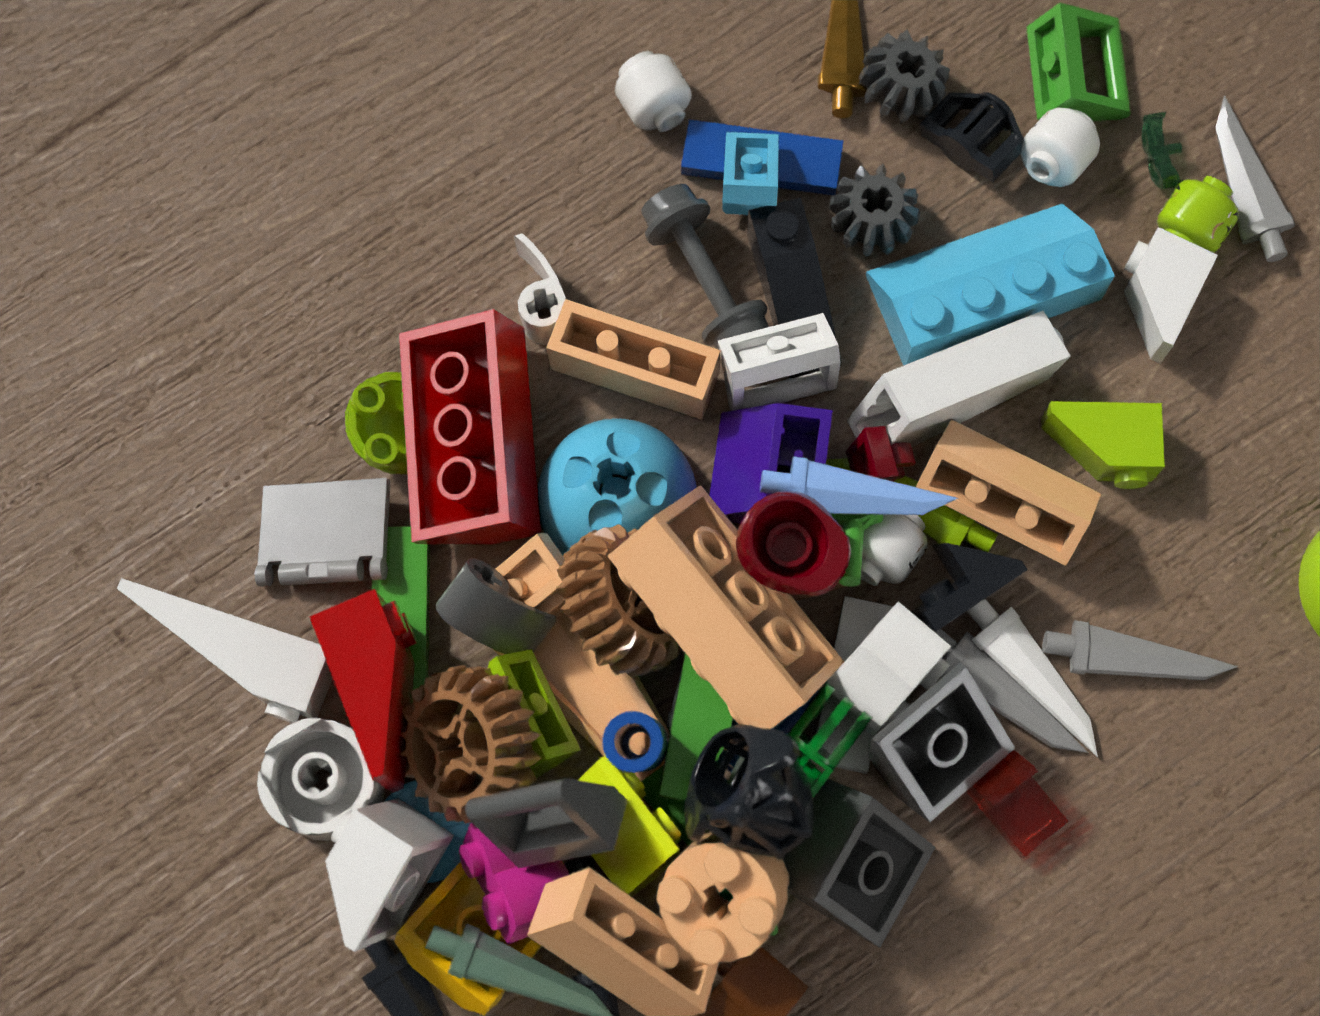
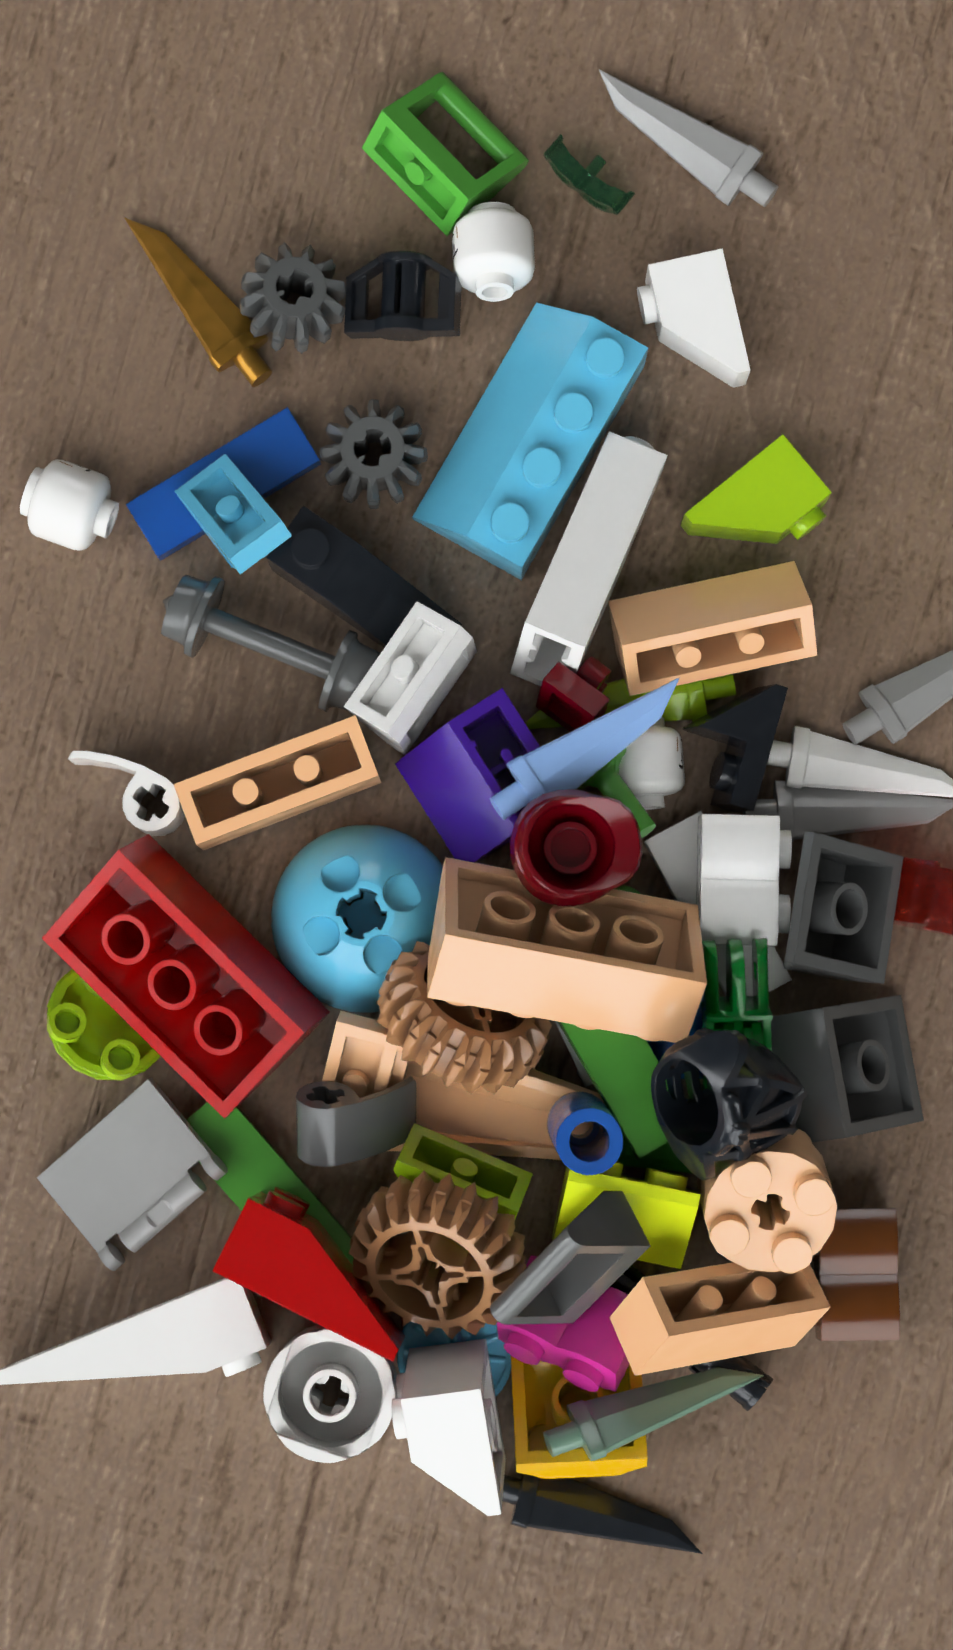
camera: 40 degrees left, 10 degrees up
lime head [1157,176,1239,253] -> none

